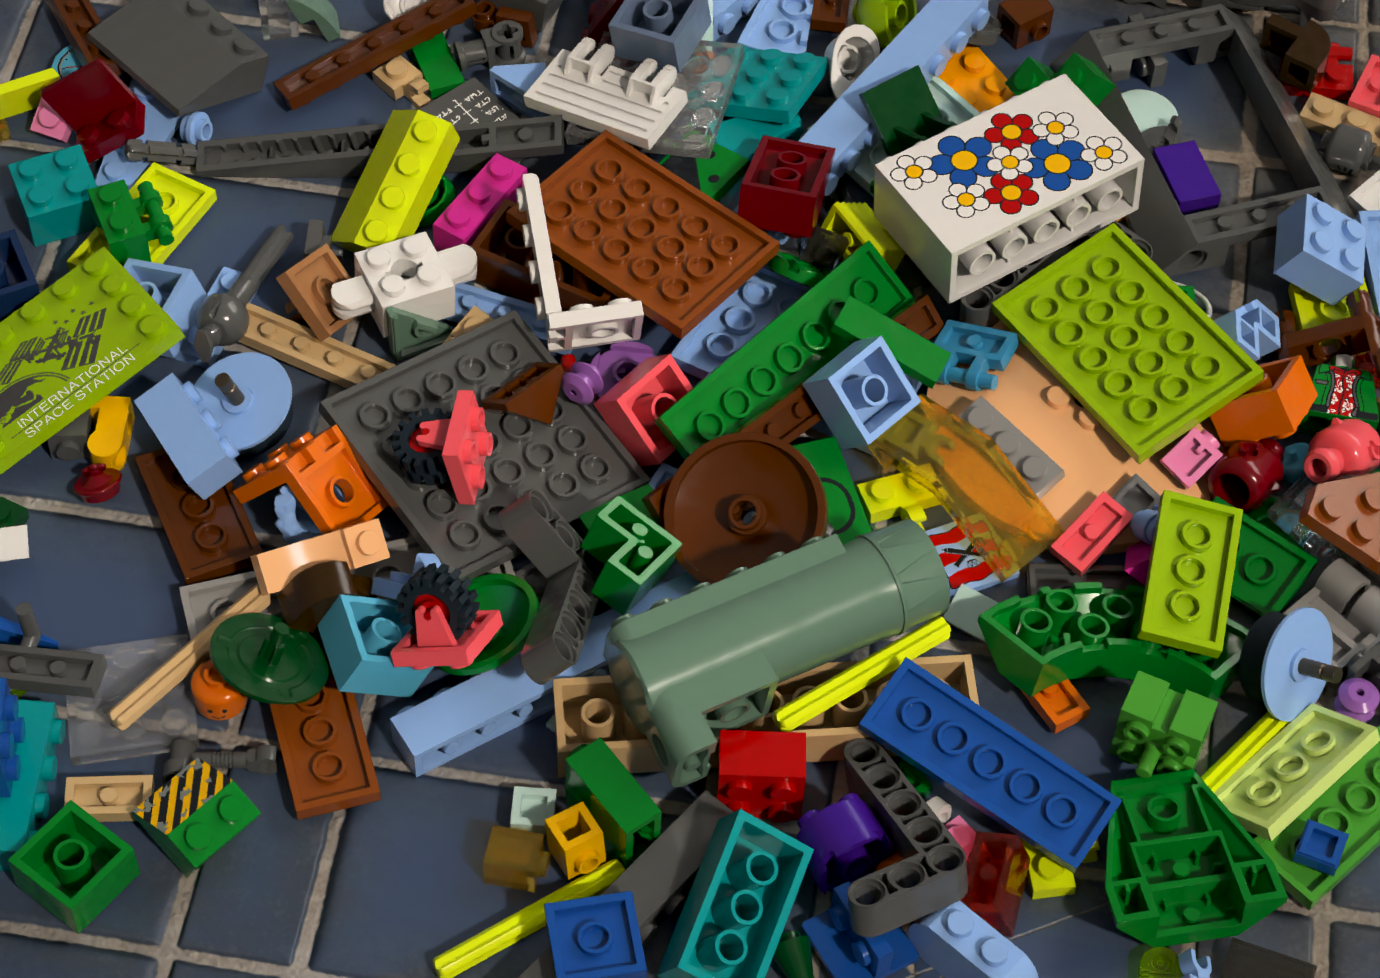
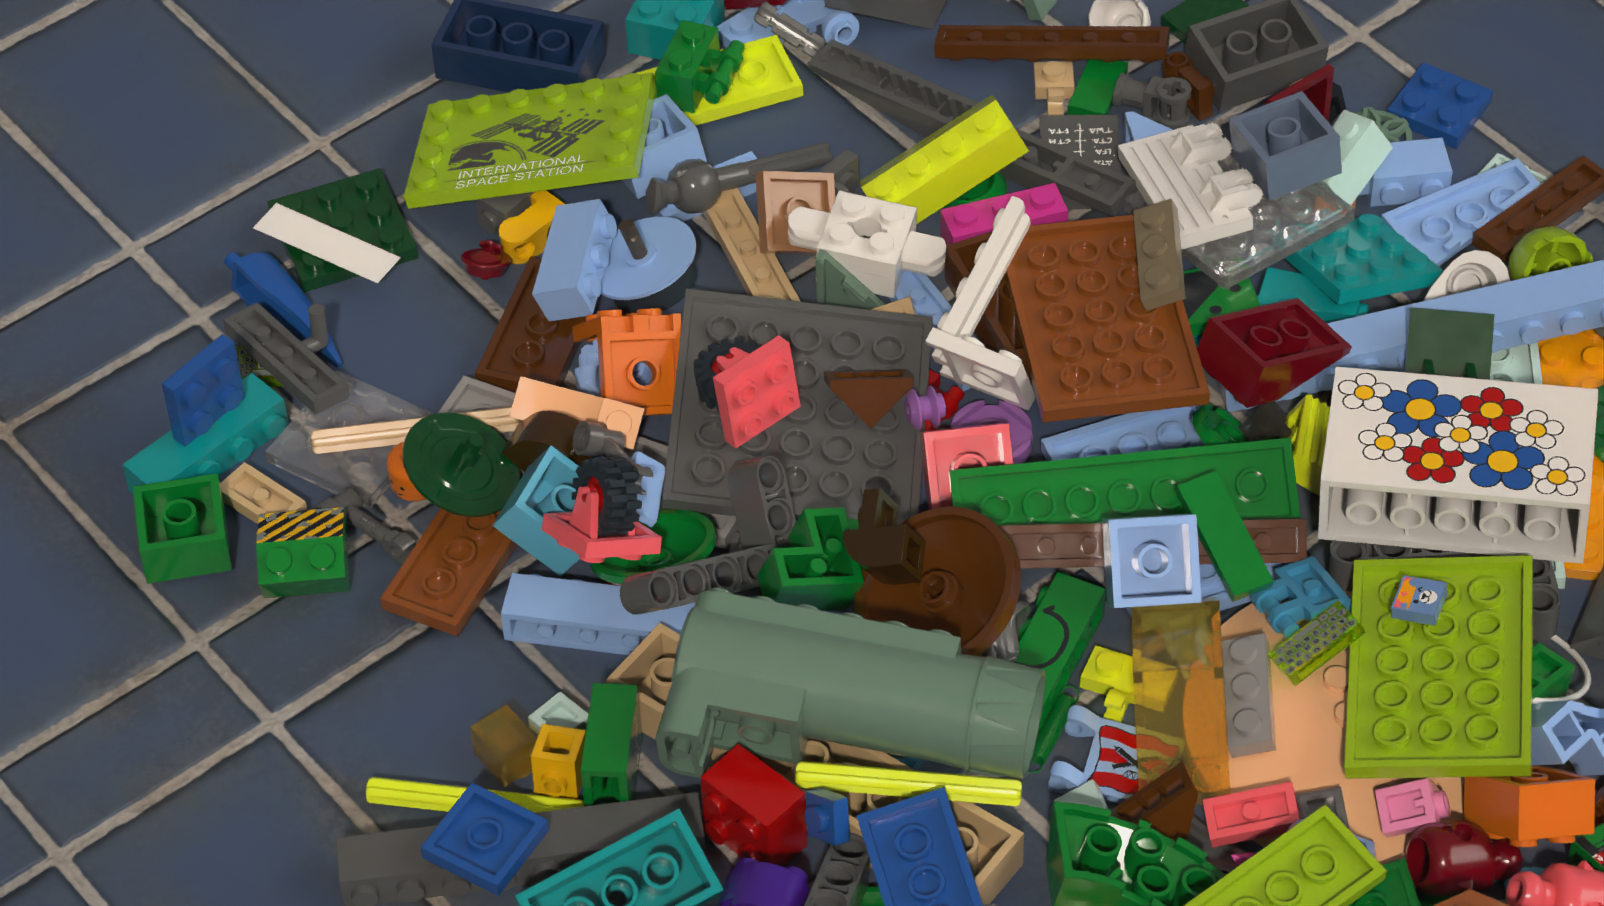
camera: 45 degrees right, 5 degrees down
none -> dark grey brick [572,421,653,495]
none -> blue plate [805,787,850,845]
none -> dark brown brick [843,488,926,585]
none -> reddish brown slope [1110,761,1199,841]
none -> dark tan plate [1133,198,1186,311]
none -> clear neon green tile [1268,600,1366,686]
none -> medium blue tile [1391,575,1448,626]

